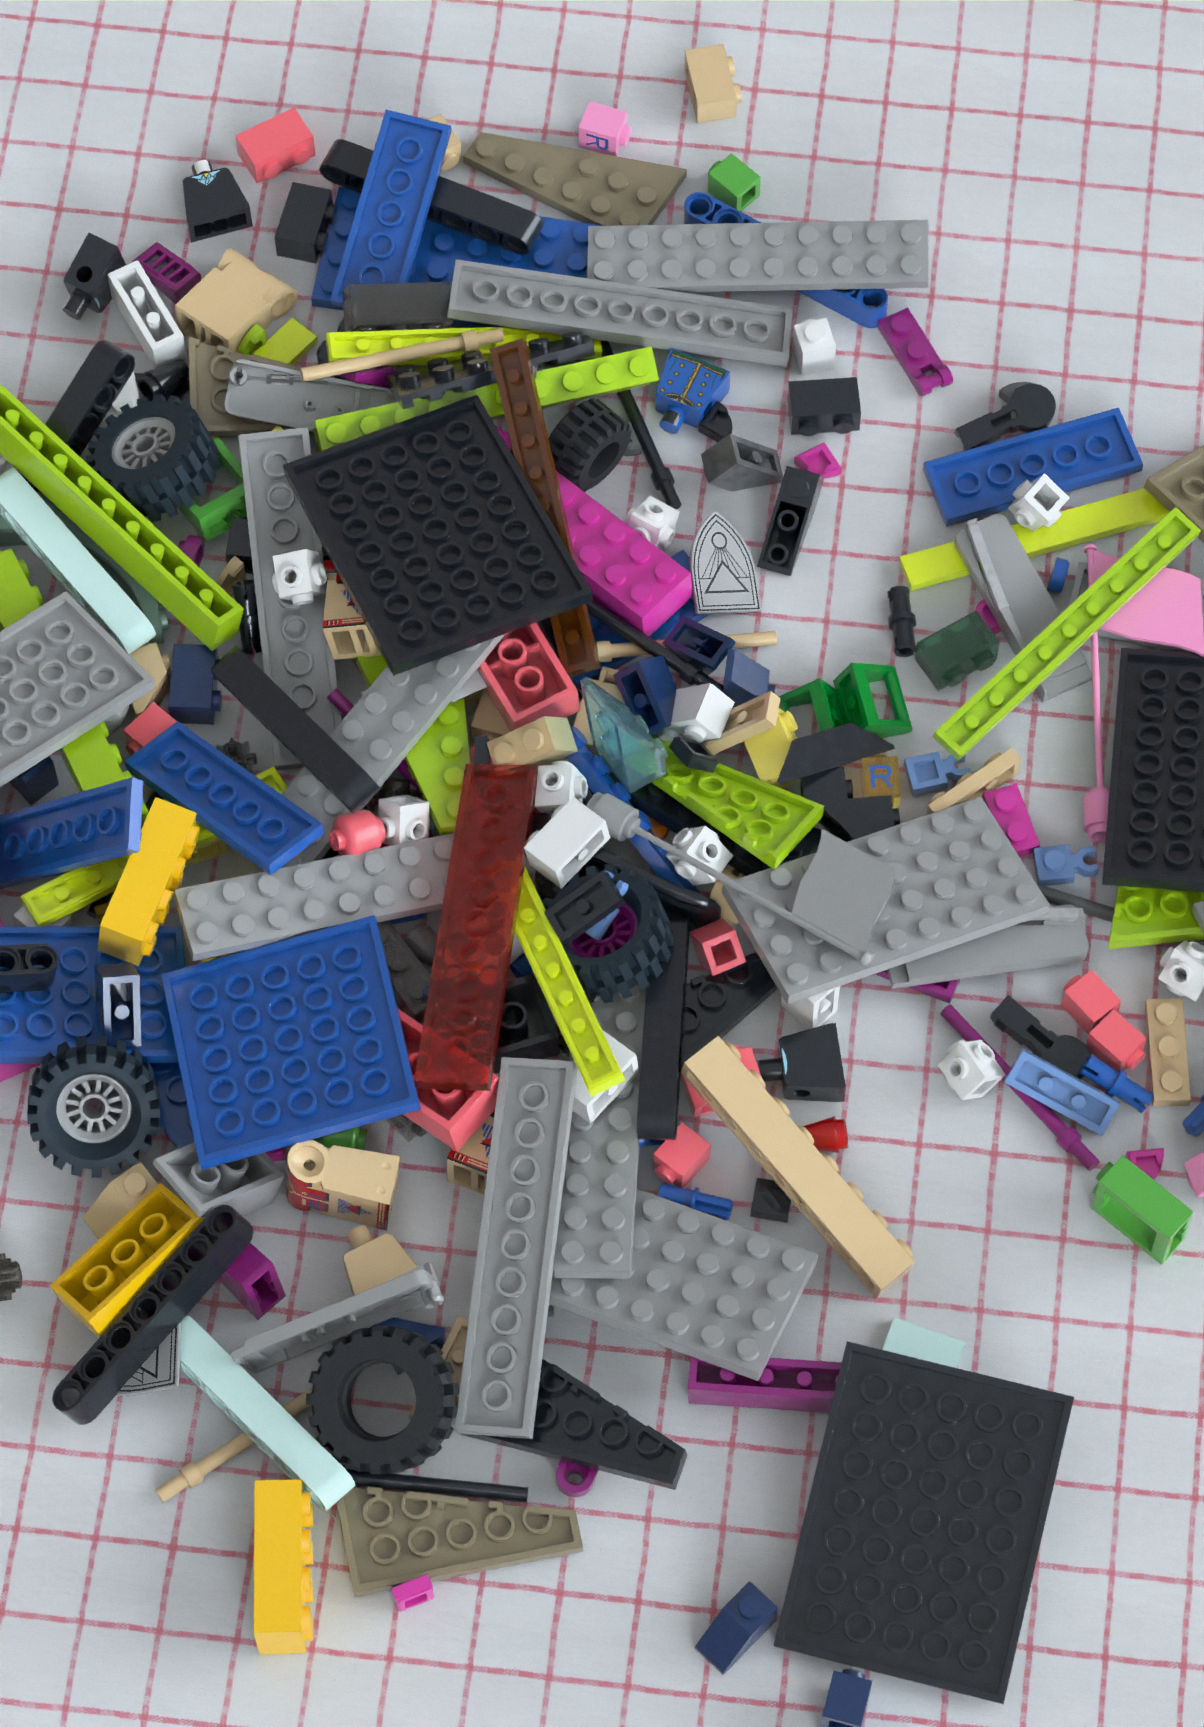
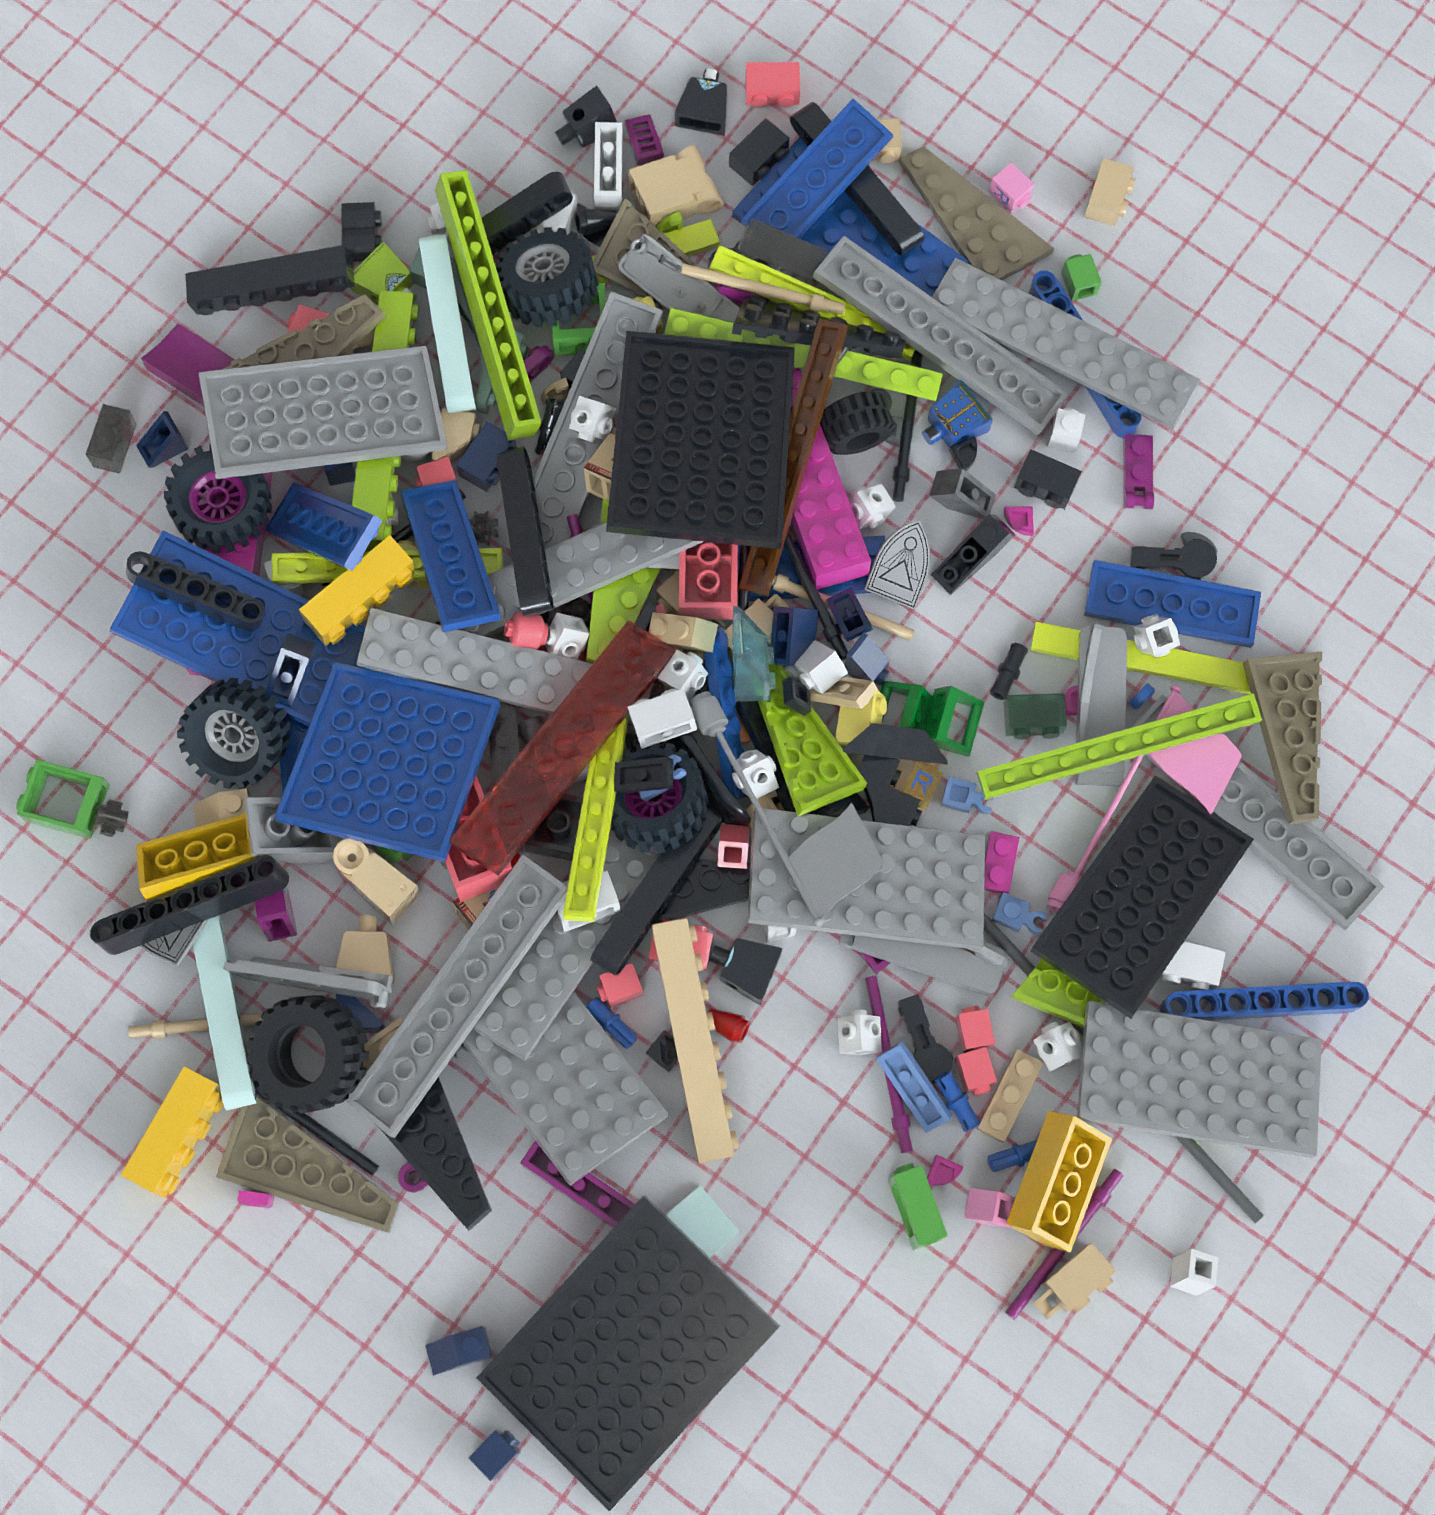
camera: 25 degrees right, 10 degrees up
tan plate [926,748,1021,815] -> none

